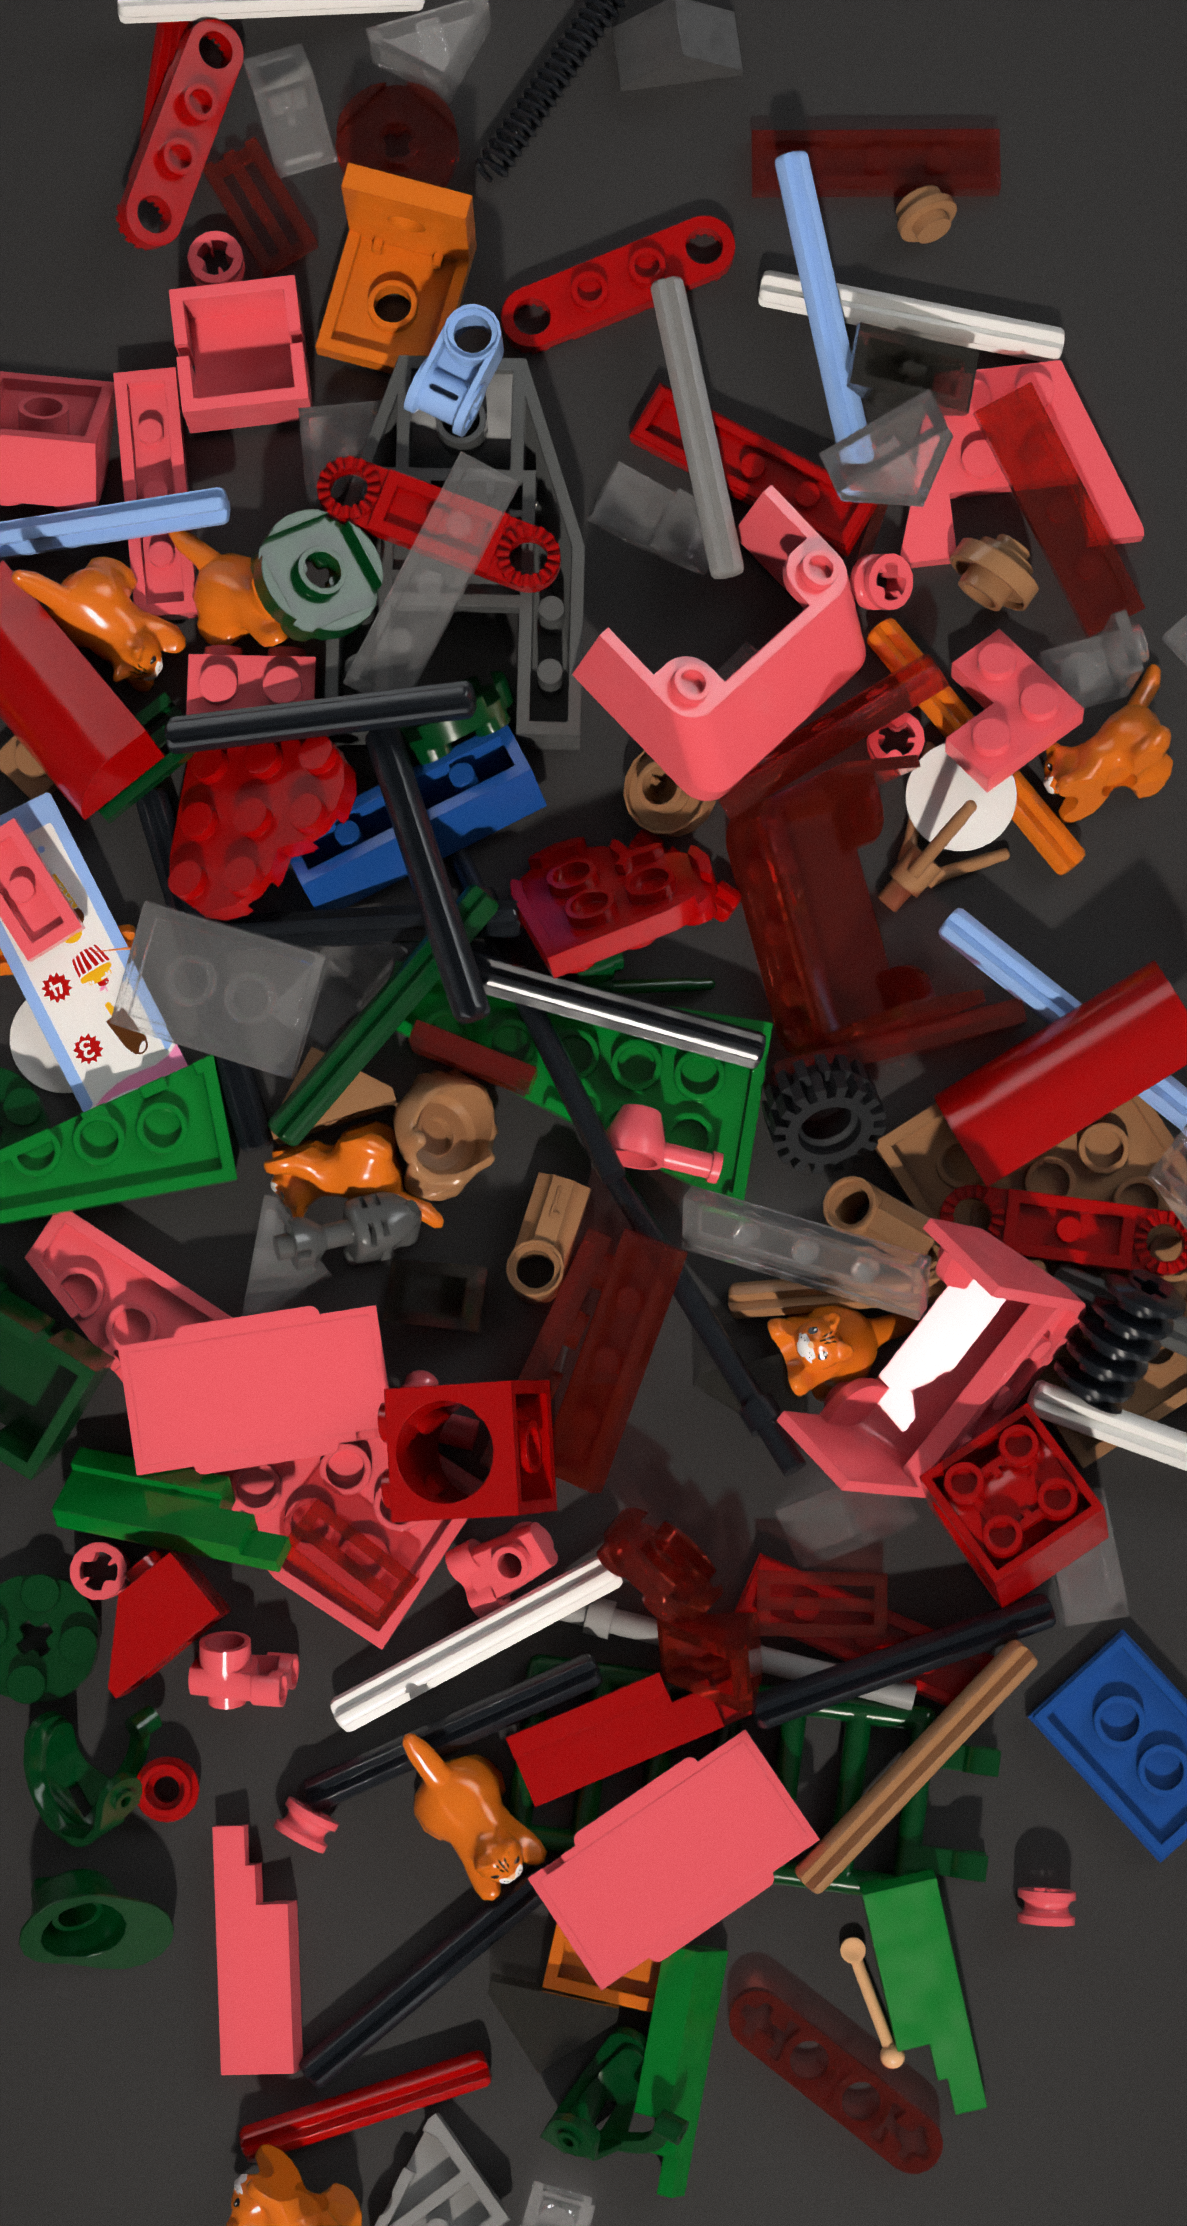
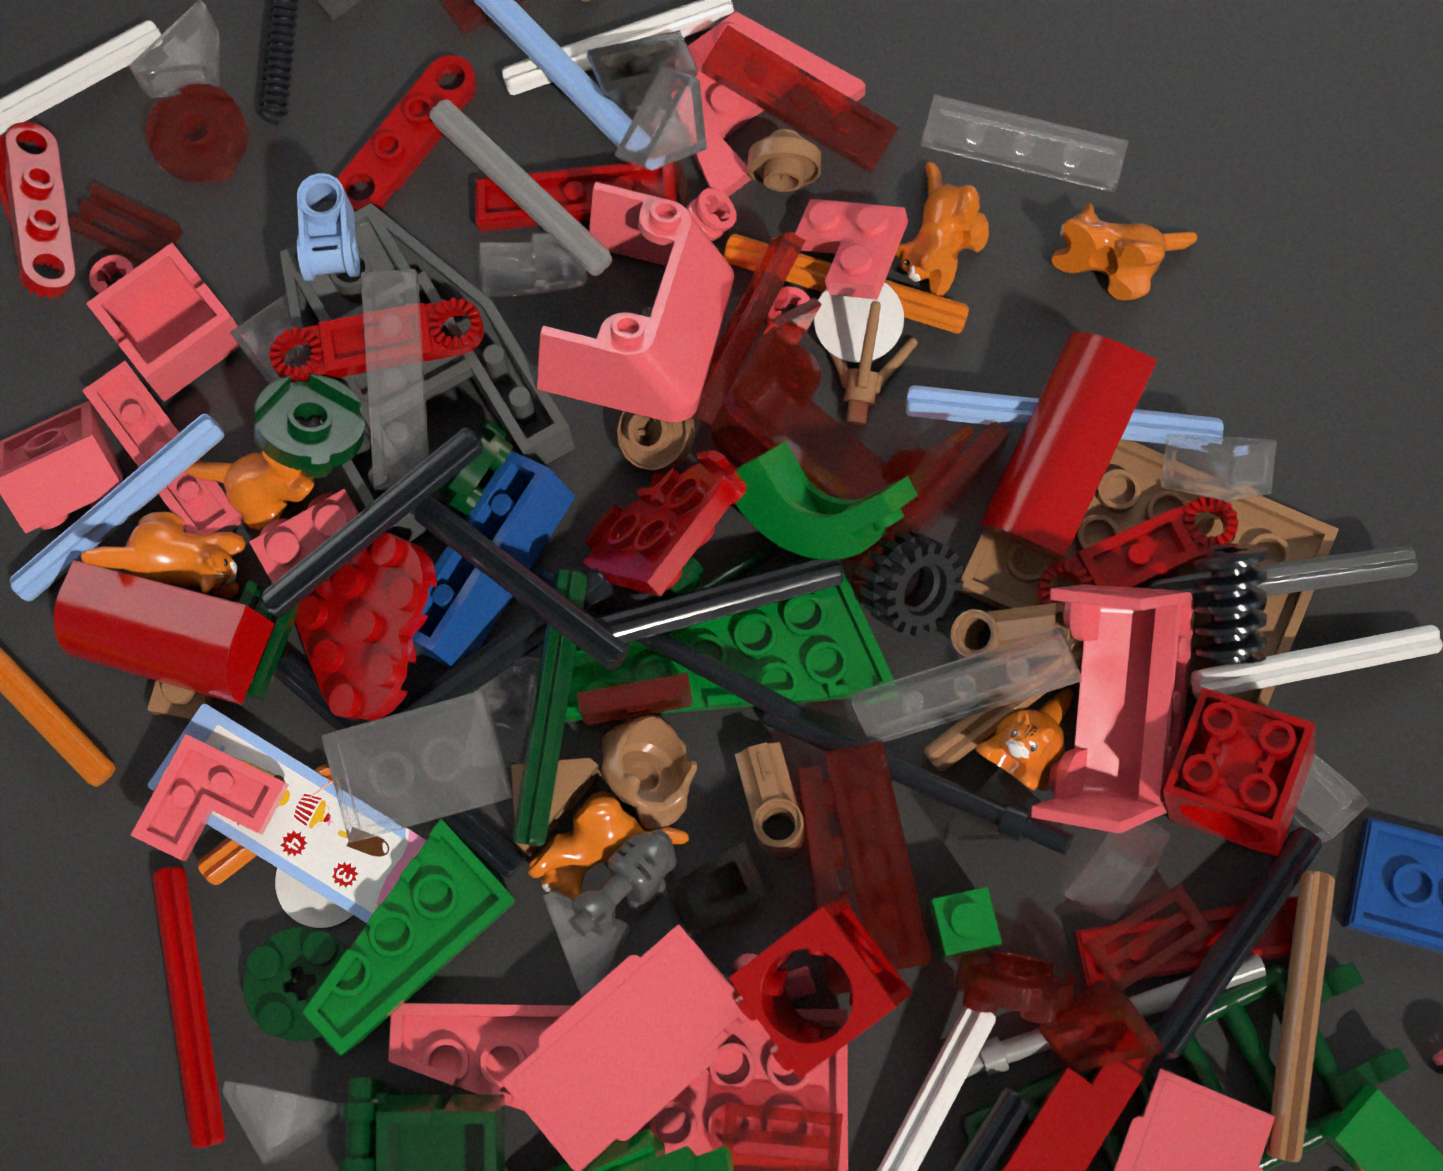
camera: 30 degrees left, 10 degrees down
clear slope [243,43,337,179] -> none
orange bracket [315,162,477,374] -> none
coral plate [445,1522,558,1618] -> none
coral bar [606,1104,724,1184] -> none
clear bracket [1037,609,1149,708] -> none
none -> green arch [735,441,918,560]
none -> green brick [926,887,1002,961]

